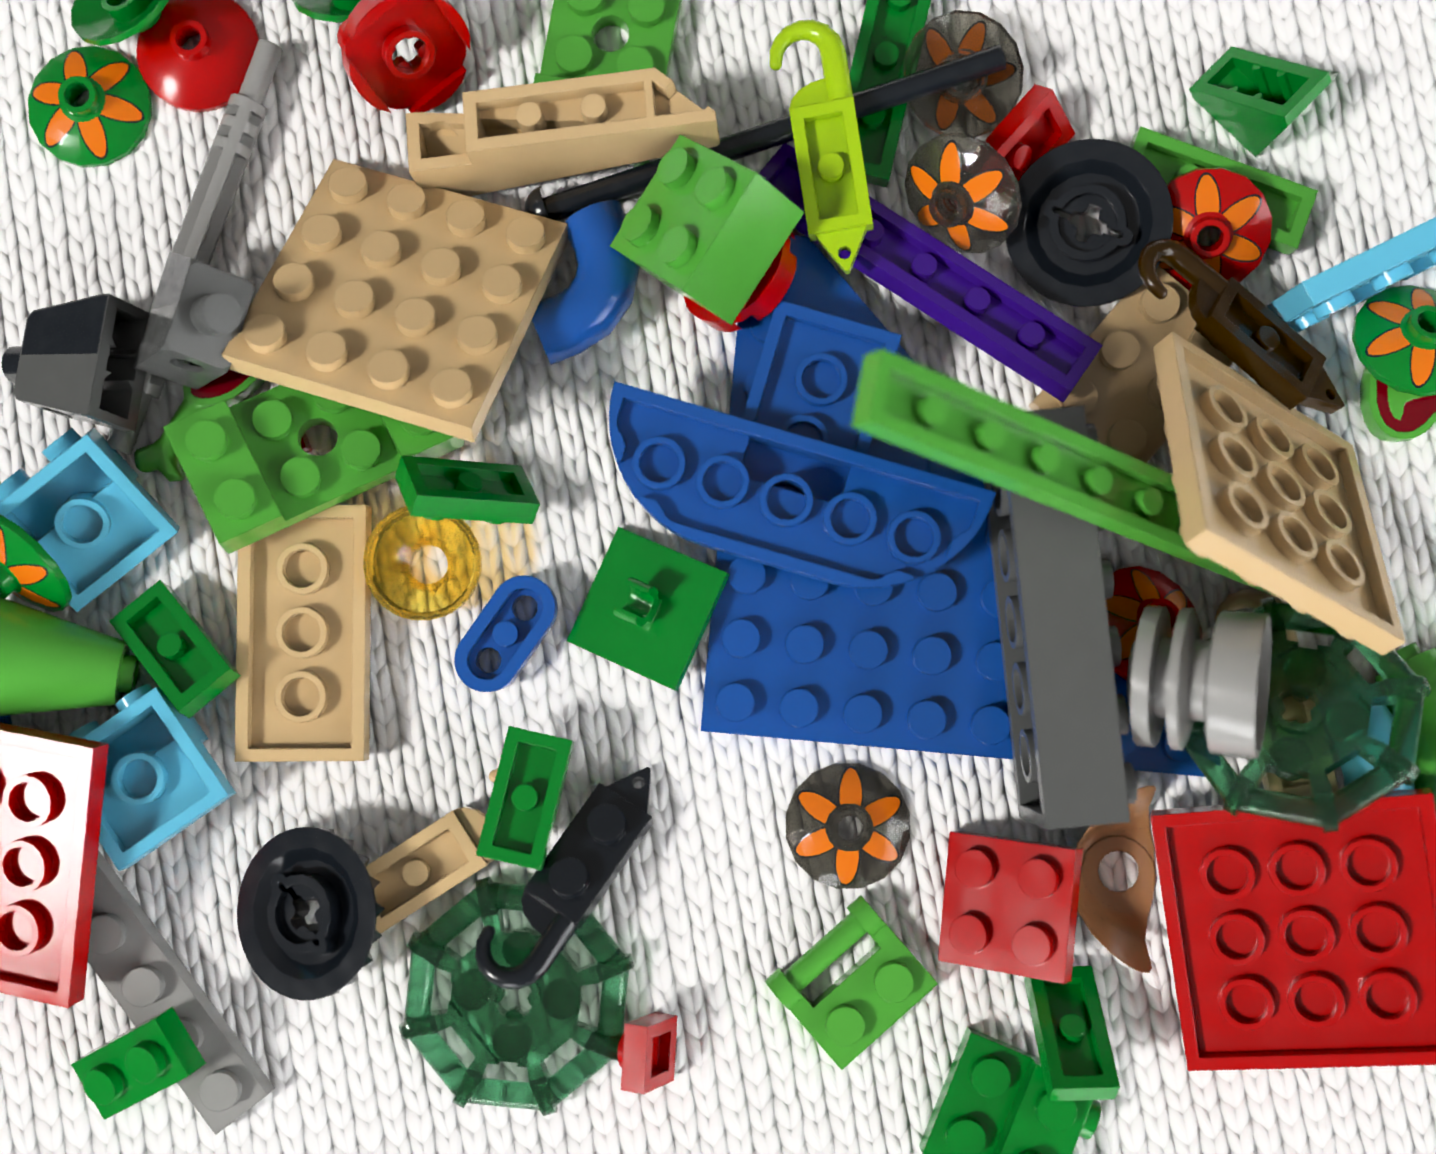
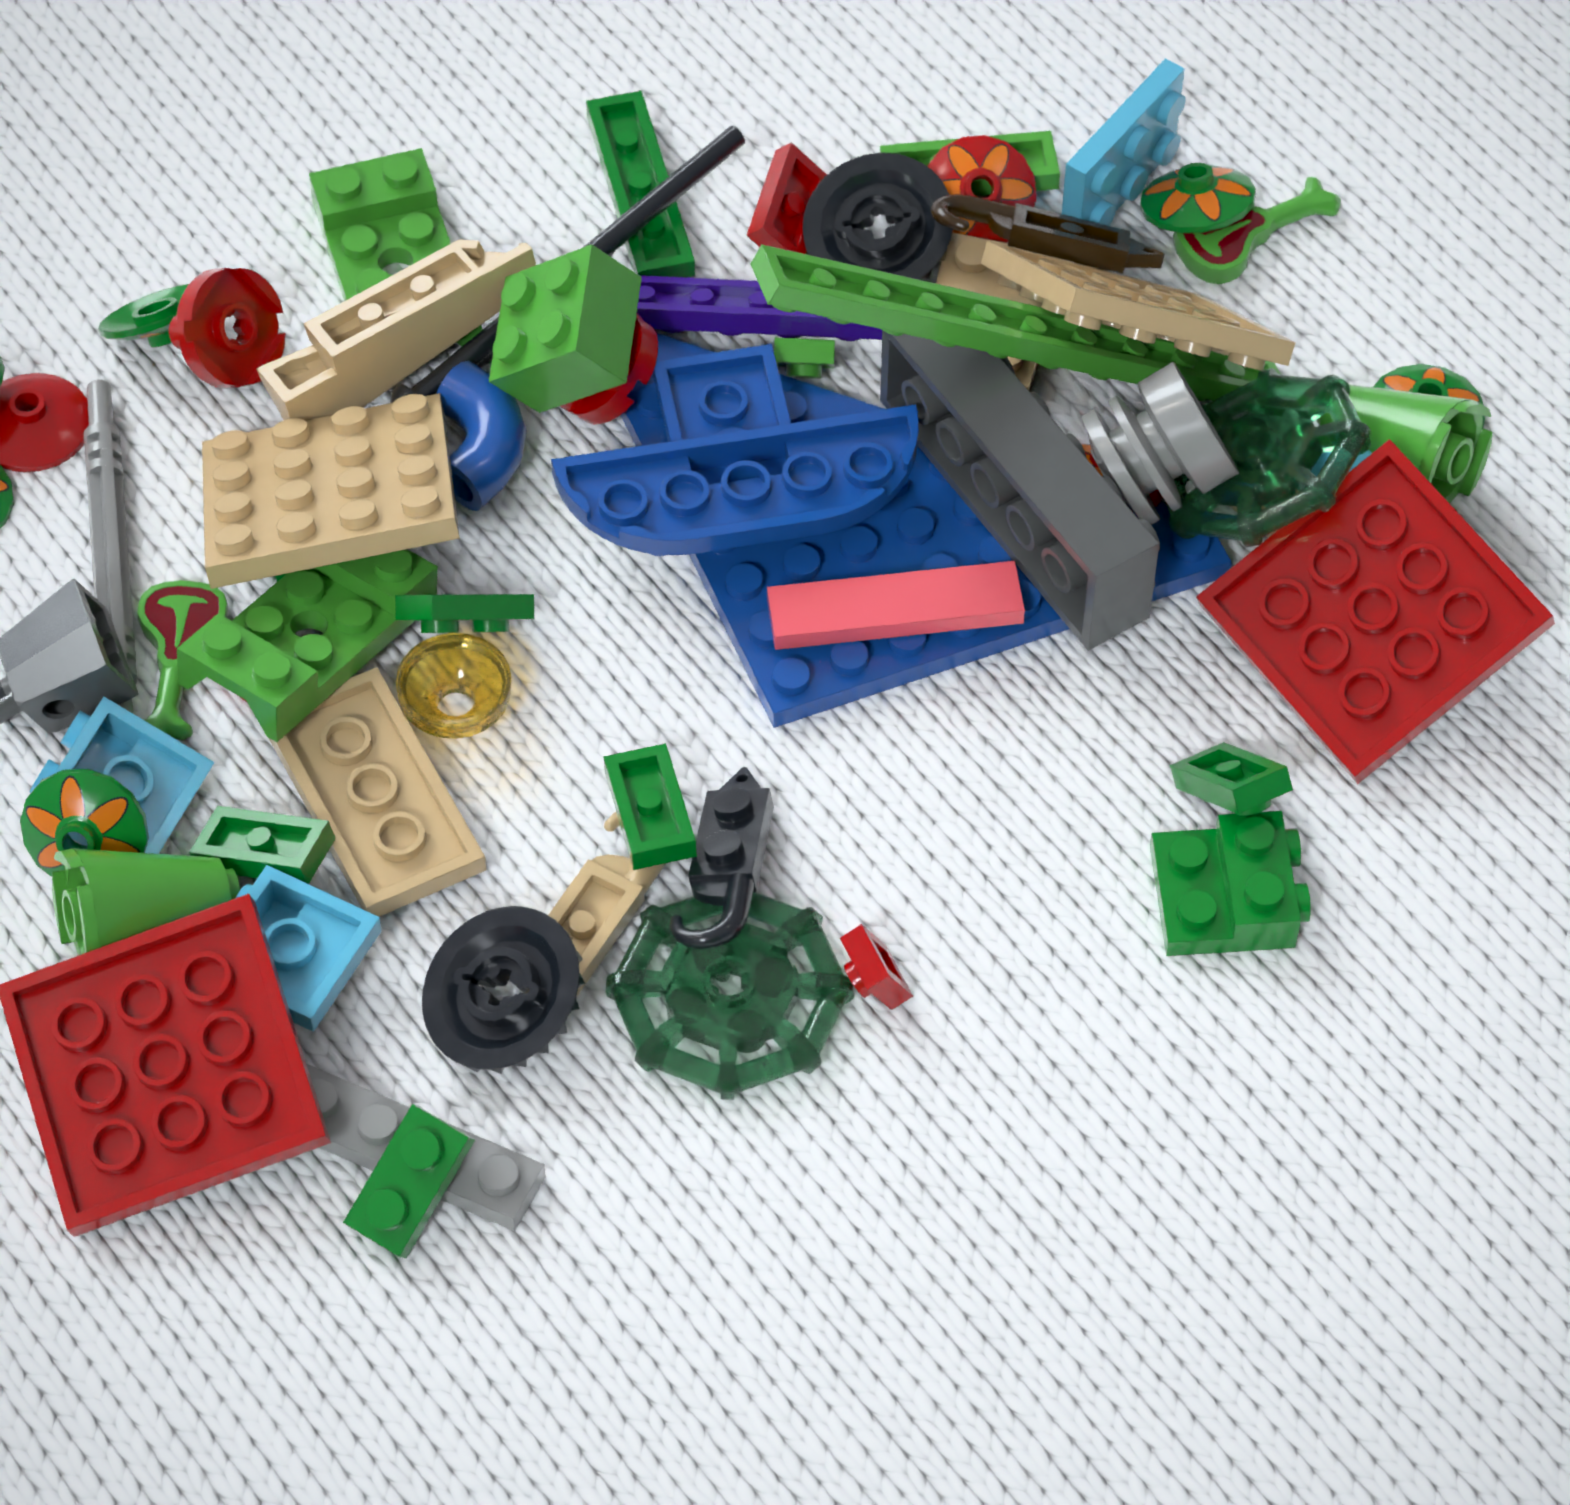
camera: 25 degrees left, 30 degrees down
dark grey torso [132,252,255,389] -> none
blue plate [454,575,558,692] -> none
green piece [567,527,730,692] -> none
bright green plate [765,895,938,1070] -> none
lime plate [769,19,874,275] -> none
clear smoke dish [785,763,910,889] -> none
clear smoke dish [902,10,1024,139] -> none
clear smoke dish [904,133,1022,253] -> none
red plate [938,831,1083,984] -> none
medium nougat piece [1076,785,1156,973] -> none
green slope [1189,46,1339,157] -> none
none -> coral tile [767,561,1025,650]
none -> bright green plate [774,338,835,379]

